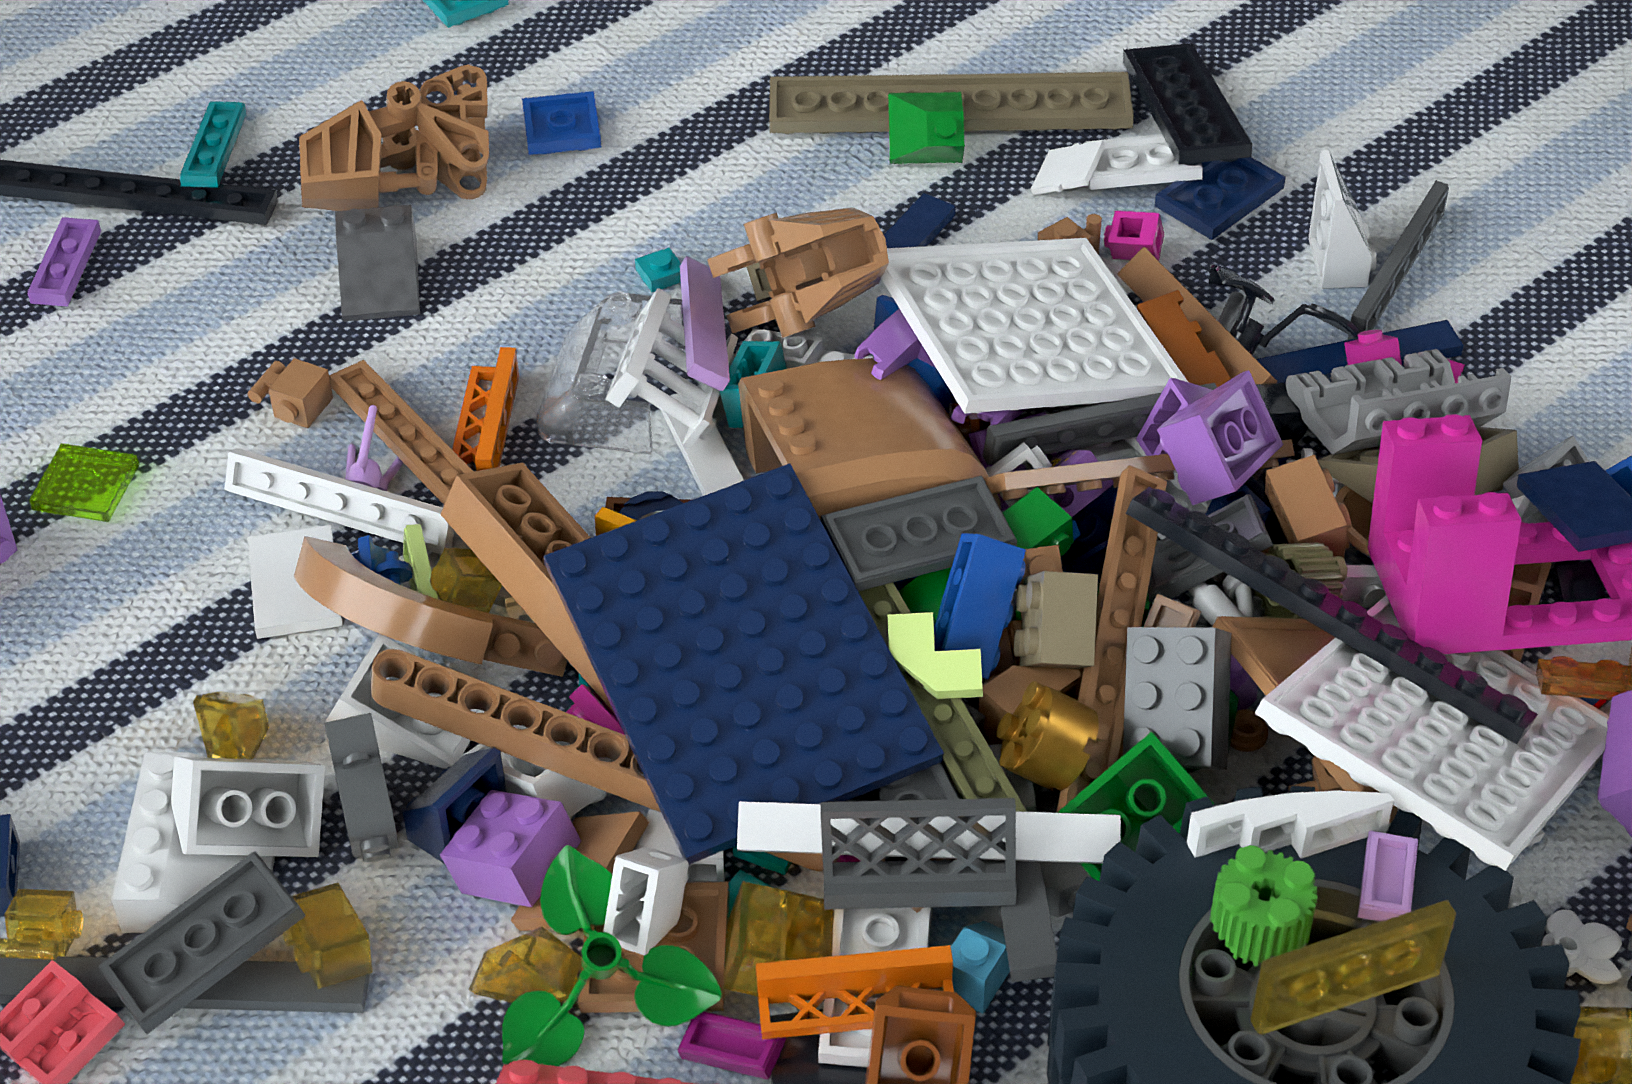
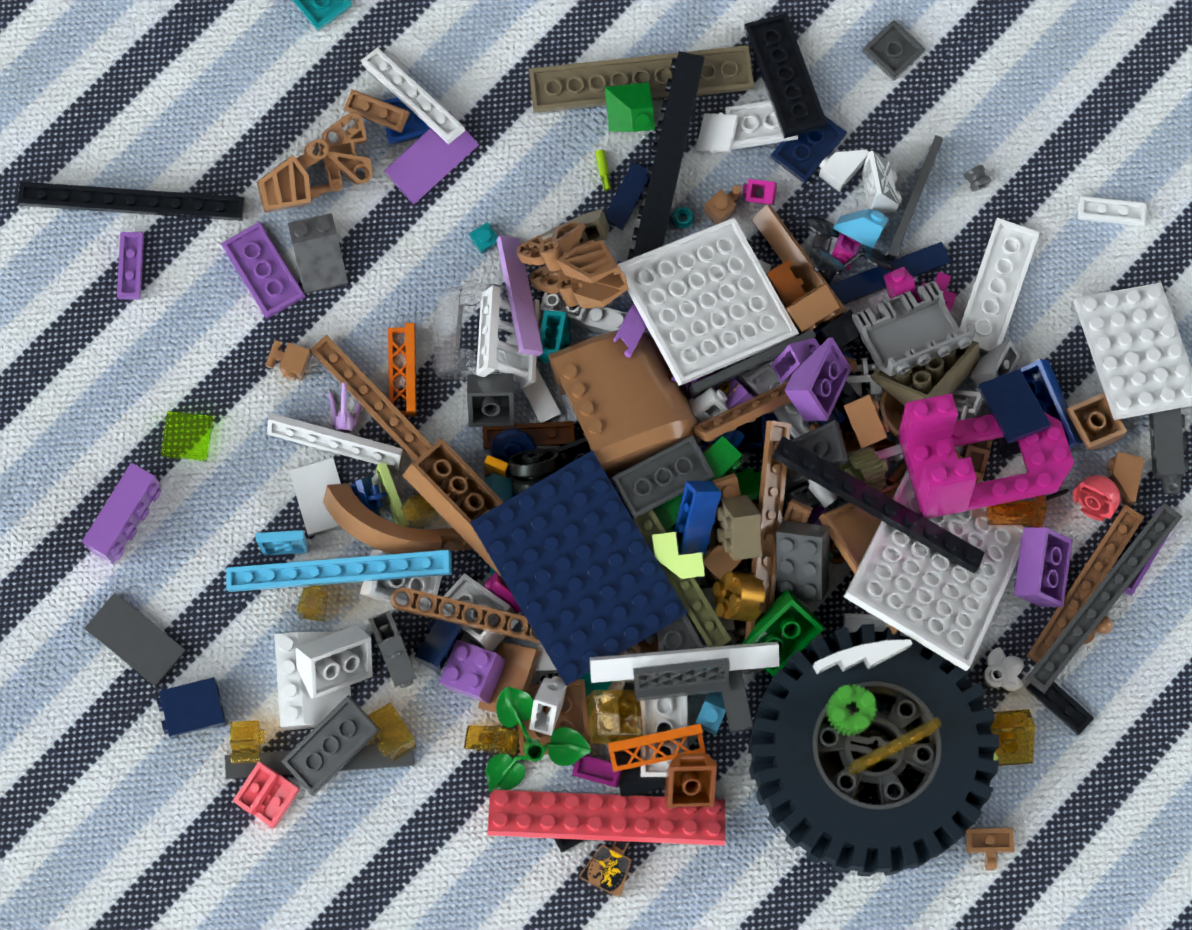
camera: 10 degrees left, 30 degrees up
teal tile [180,101,246,188] -> none
lavender tile [1358,831,1418,926] -> none
none -> medium lavender tile [221,221,305,320]
none -> medium azure plate [226,550,452,592]
none -> medium azure tile [256,530,310,556]
none -> medium nougat tile [343,89,410,133]
none -> white tile [361,47,465,144]
none -> medium lavender tile [384,111,479,204]
none -> dark grey brick [467,373,515,427]
none -> lime pin [595,150,611,191]
none -> black brick [627,51,705,260]
none -> medium nougat brick [785,284,840,332]
none -> white slope [819,150,869,192]
none -> dark pink bracket [831,233,860,270]
none -> medium azure slope [833,209,889,248]
none -> dark grey tile [862,20,925,81]
none -> white plate [959,218,1040,353]
none -> dark grey wheel [964,165,992,192]

